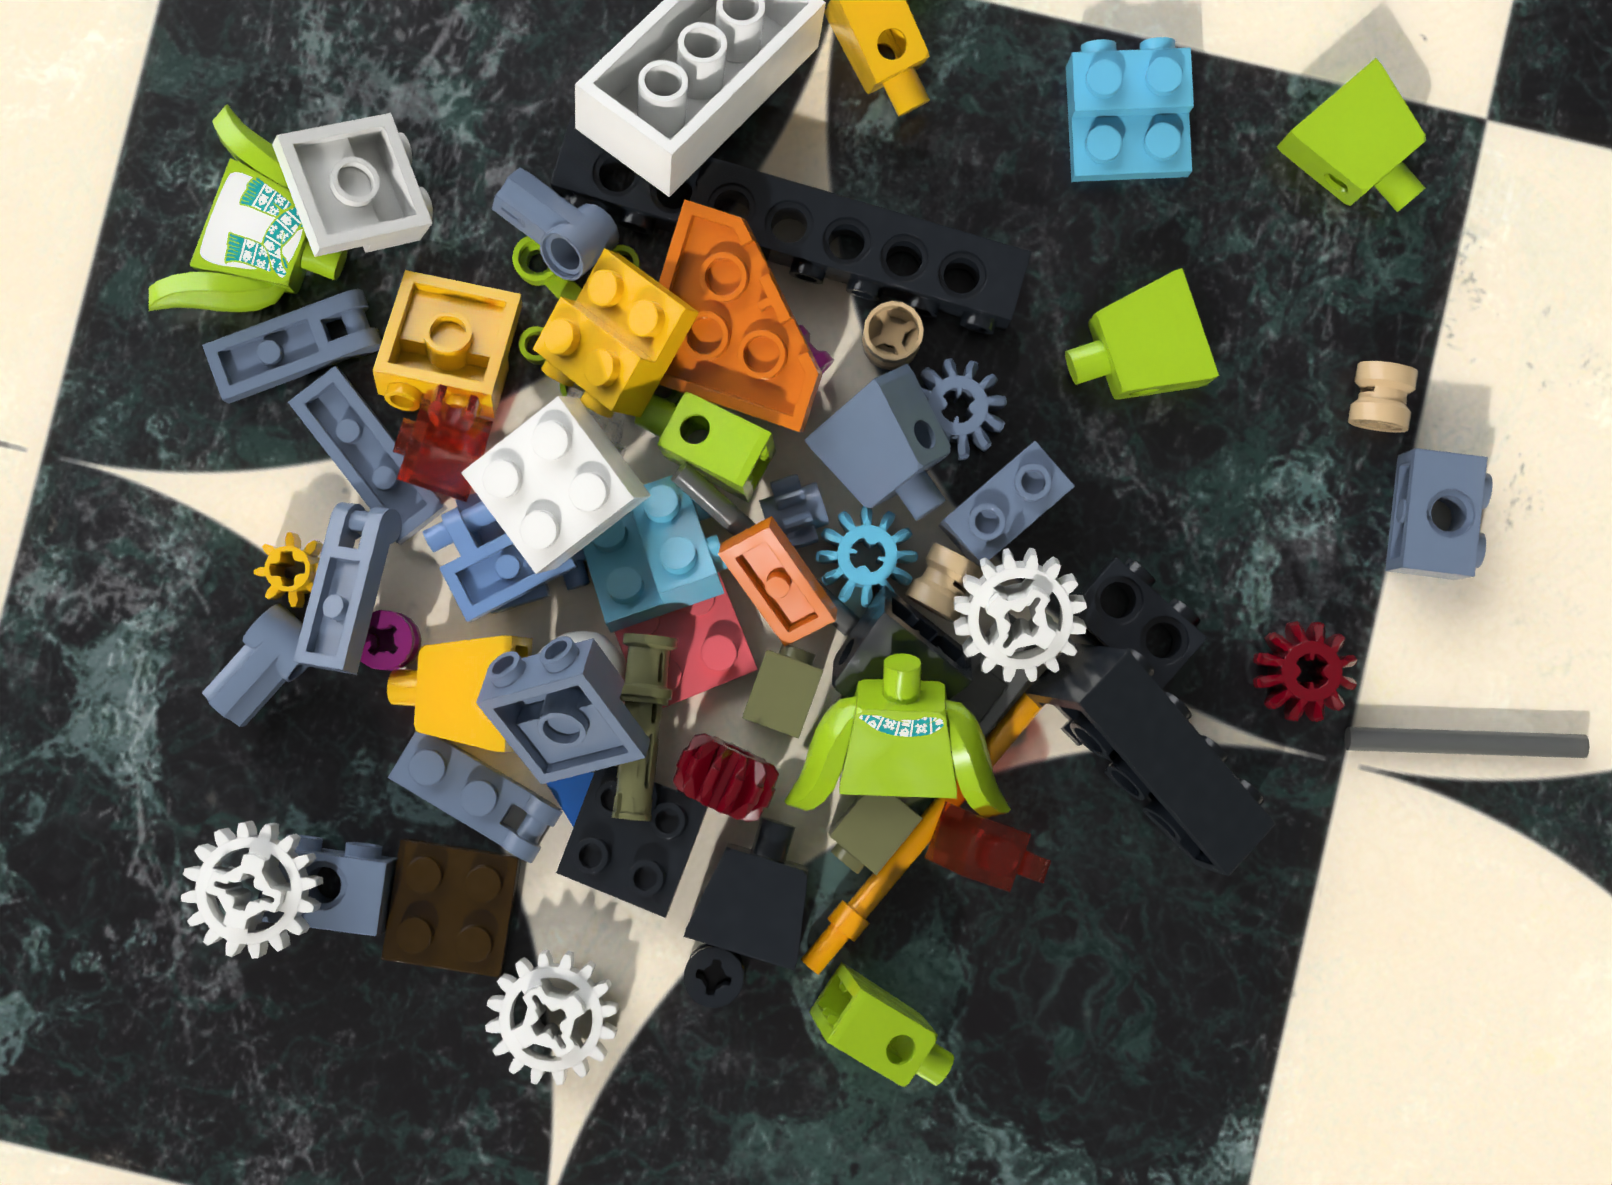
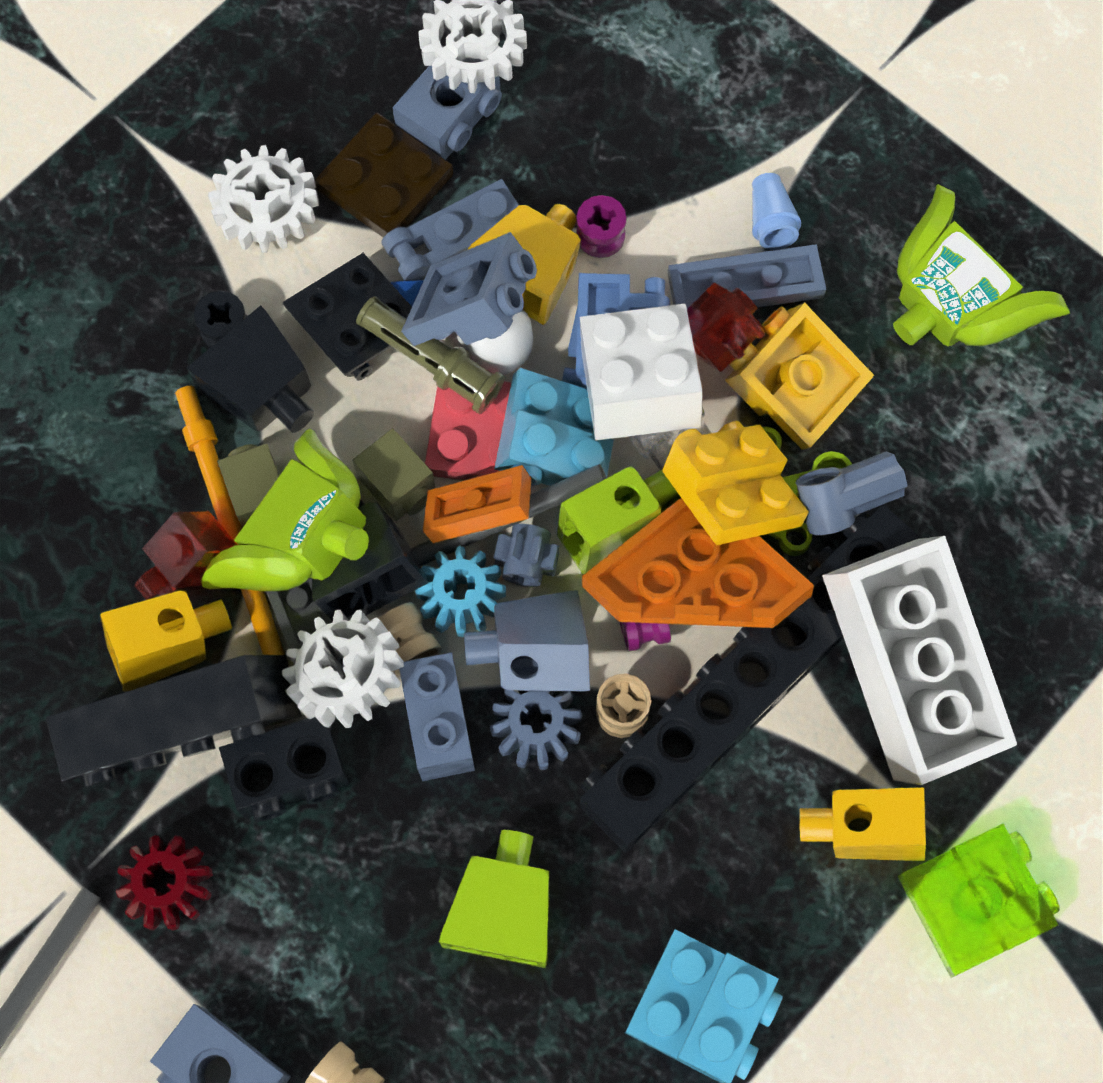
camera: 125 degrees right, 15 degrees down
sand blue plate [202,289,382,404] -> none
sand blue piece [202,603,309,727] -> none
yellow gear [254,532,323,608] -> none
white plate [272,113,433,257] -> none
sand blue plate [293,502,402,675] -> none
dark red gear [673,733,779,822] -> none
lime torso [809,962,954,1087] -> none
none -> yellow torso [100,590,232,692]
none -> light blue cone [752,173,801,250]

